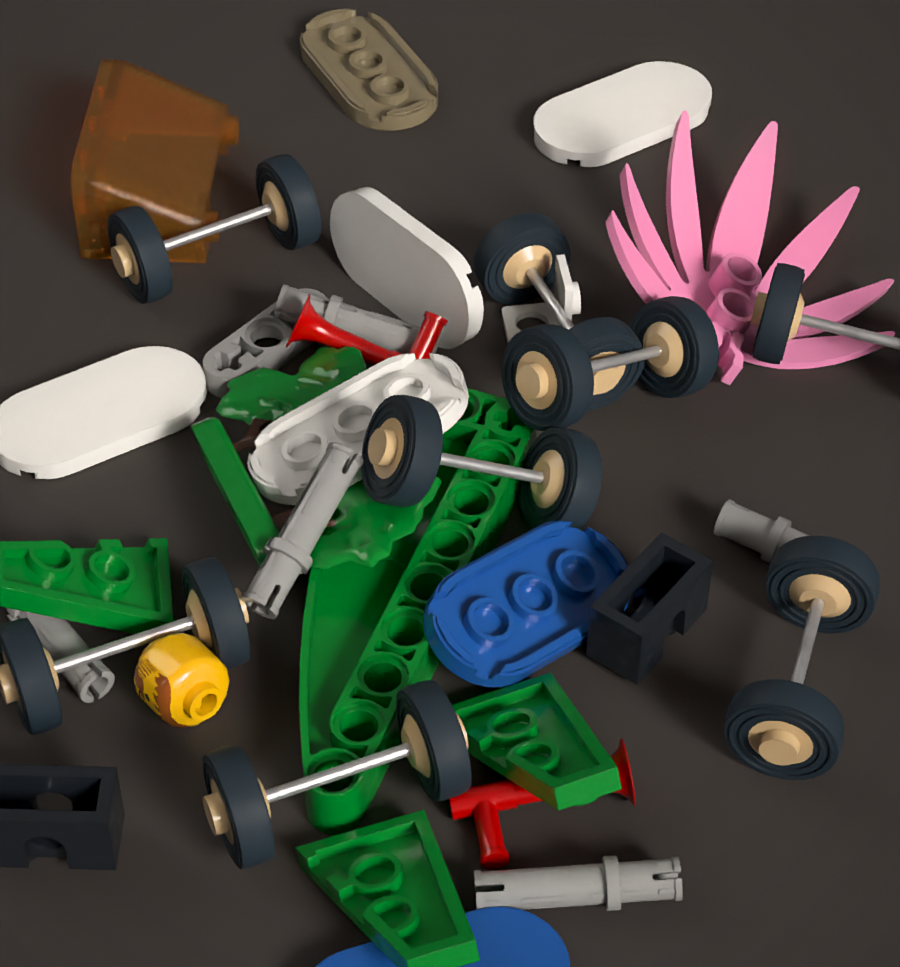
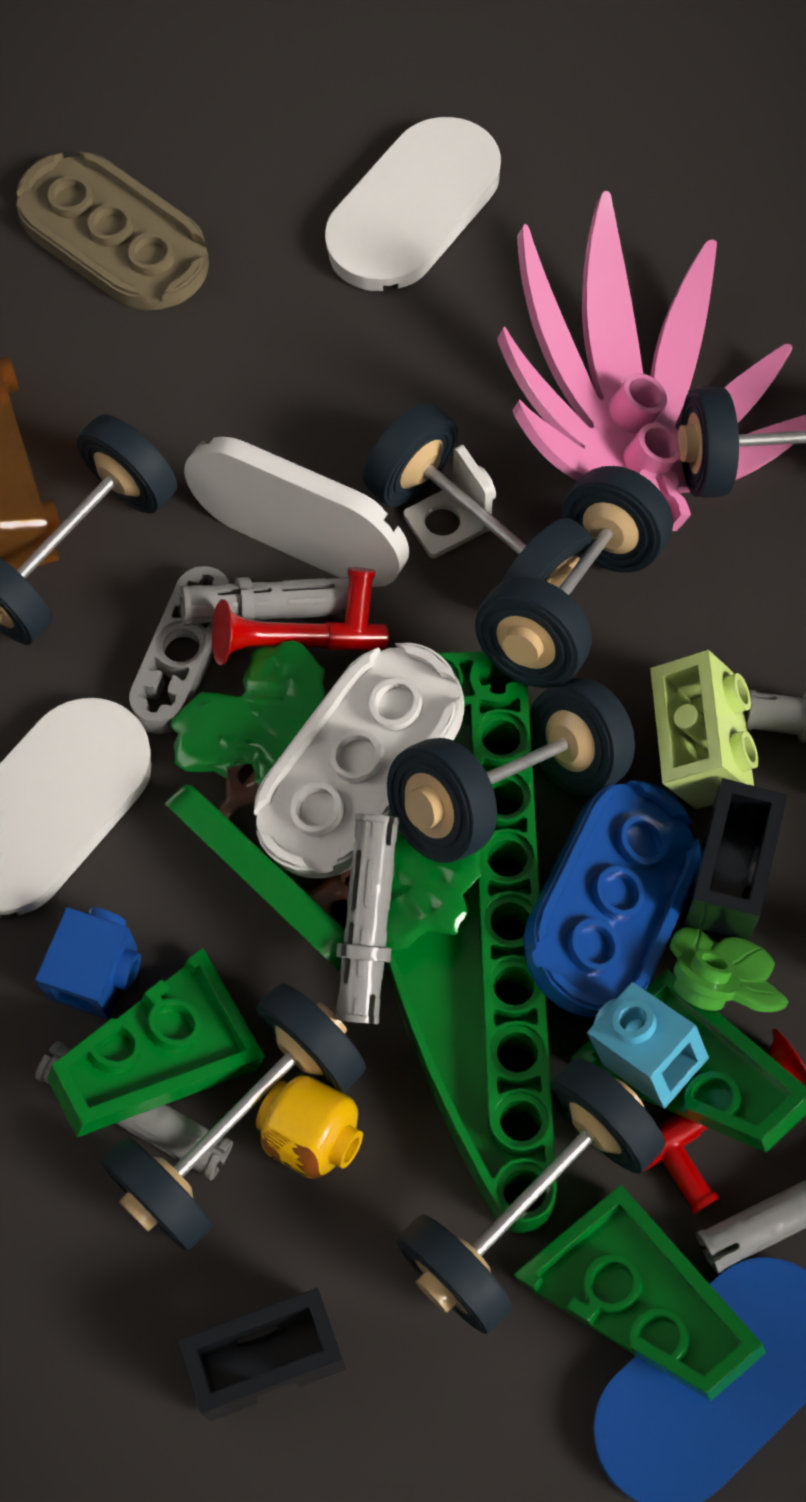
camera: 20 degrees left, 20 degrees up
none -> blue brick [35,907,141,1020]
none -> medium azure brick [587,982,709,1109]
none -> yellowish green brick [650,650,758,809]
none -> bright green plate [669,927,789,1012]

